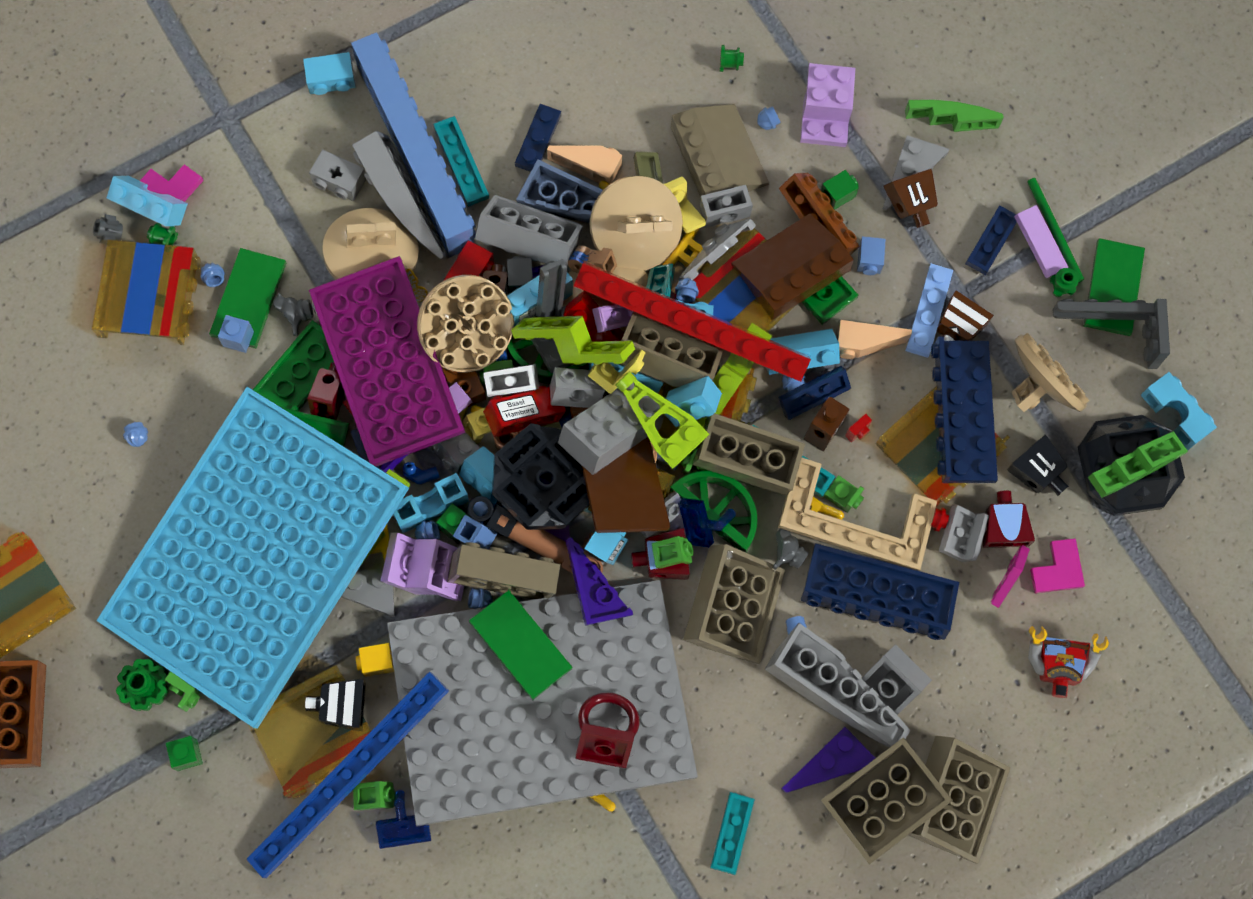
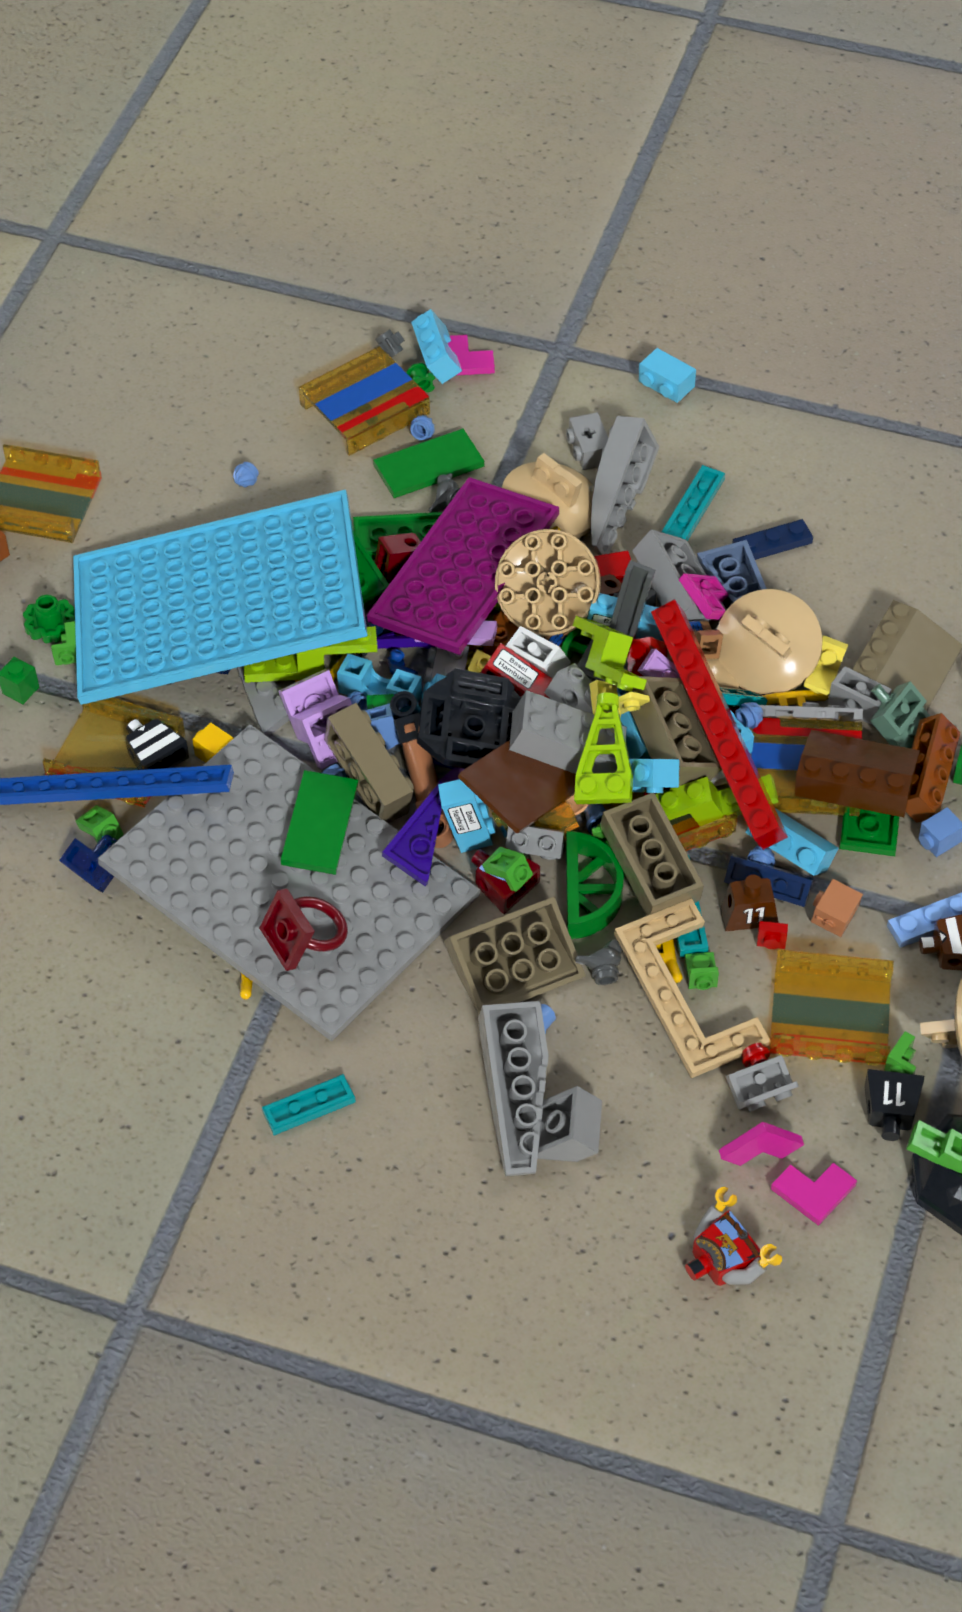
camera: 55 degrees right, 20 degrees down
medium blue brick [218,315,254,353] -> none
medium blue brick [351,32,476,258] -> none
light nougat slope [547,146,622,184] -> none
olive tile [633,152,663,184] -> none
clear blue plate [678,498,736,548] -> none
dark purple wing [781,727,875,793] -> none
dark blue bracket [801,543,960,640] -> none
dark tan slope [821,737,953,865] -> none
light nougat slope [836,320,912,359] -> none
dark tan slope [909,736,1011,864] -> none
dark blue bracket [931,336,998,483] -> none
dark red torso [983,490,1035,548] -> none
none -> dark pink tile [678,573,729,620]
none -> nougat head [811,879,863,937]
none -> sand green plate [870,681,930,749]
none -> bright green bracket [884,1031,916,1074]

